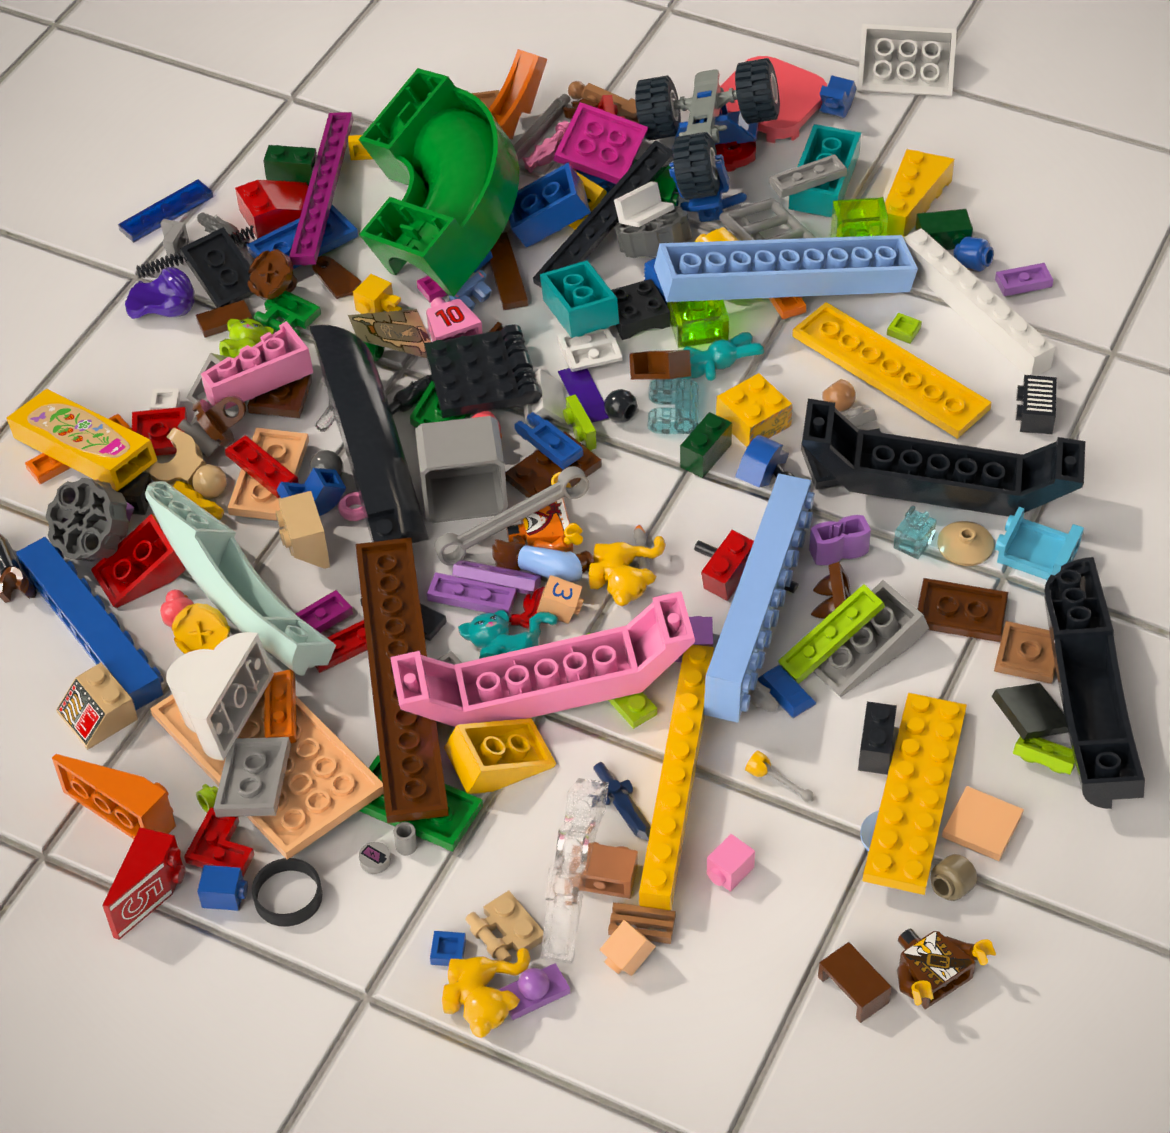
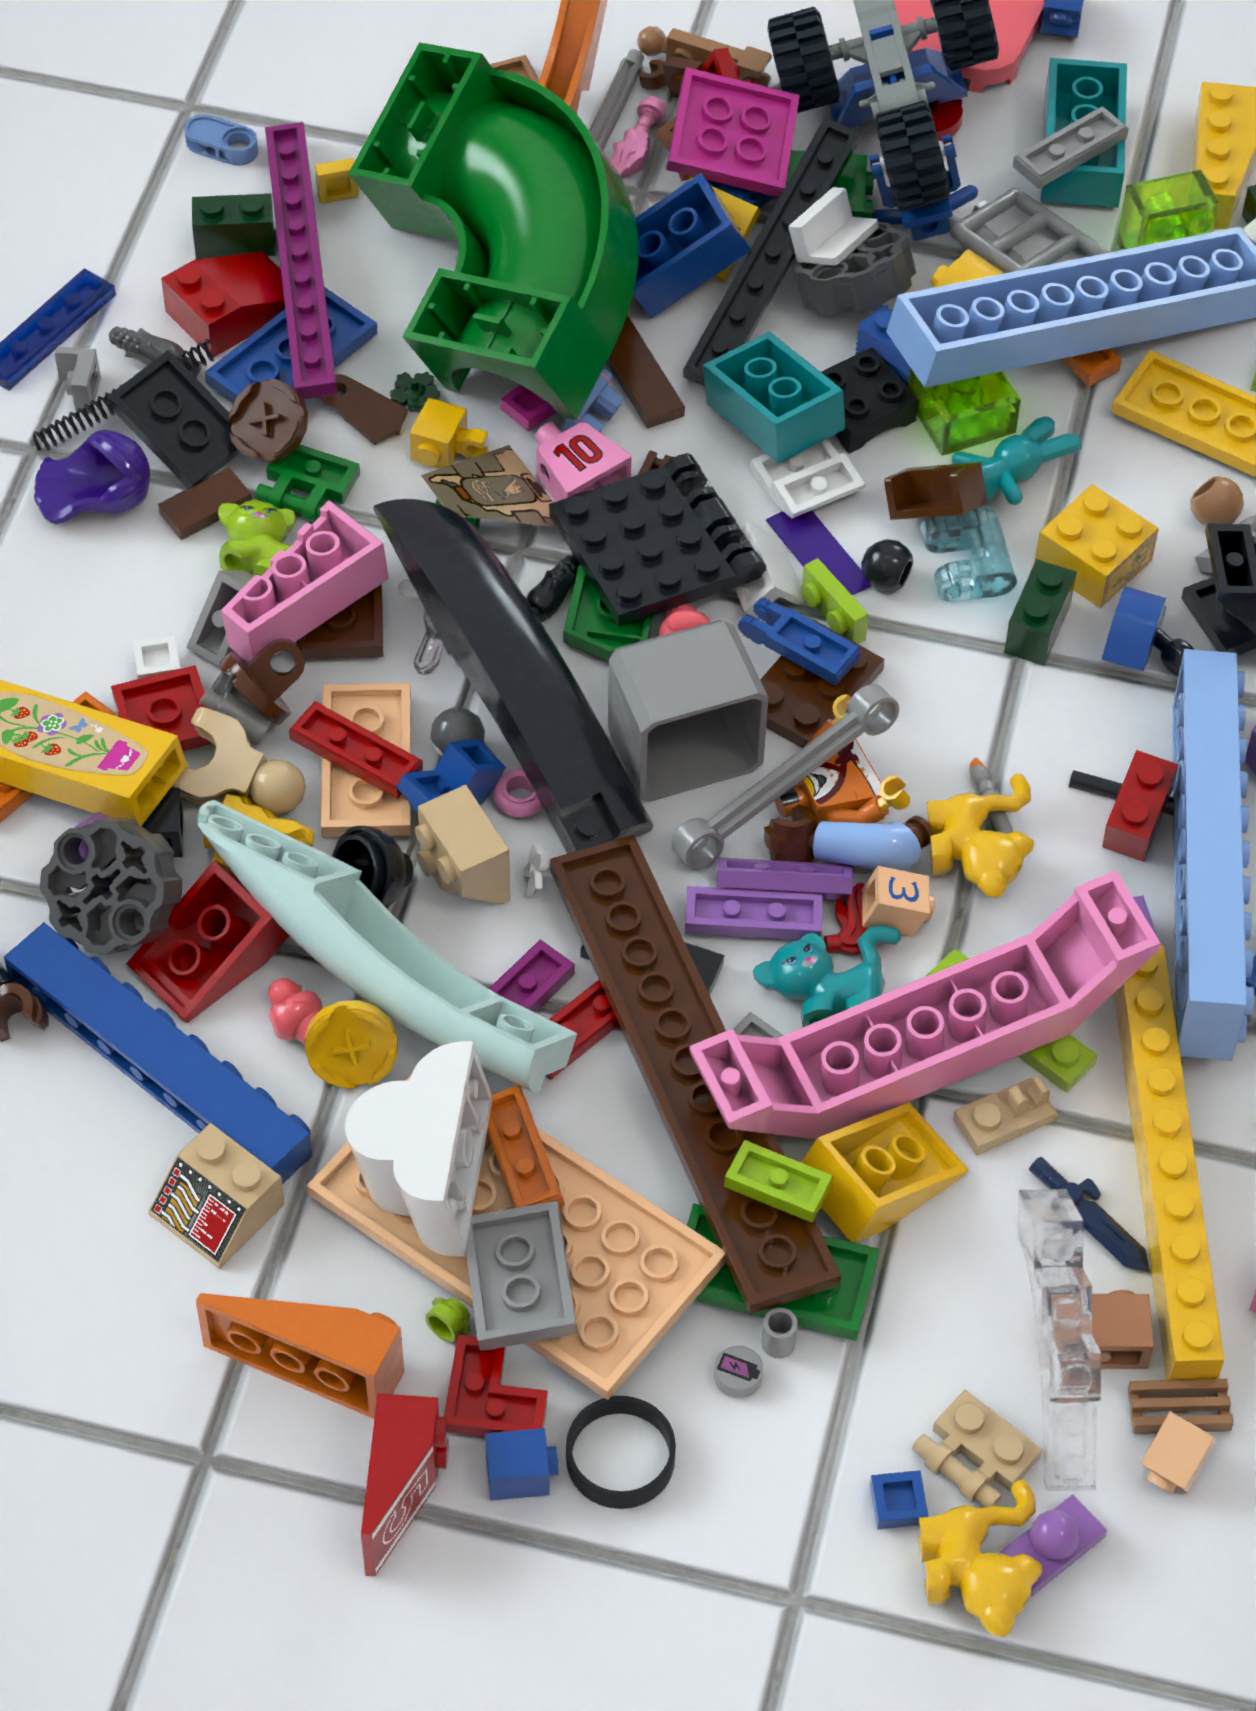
camera: 15 degrees left, 5 degrees up
none -> medium blue piece [184,114,258,166]
none -> black piece [332,826,413,909]
none -> dark green plant [390,372,440,412]
none -> white plant [523,843,553,898]
none -> lime plate [724,1140,833,1223]
none -> tan plate [953,1076,1058,1156]

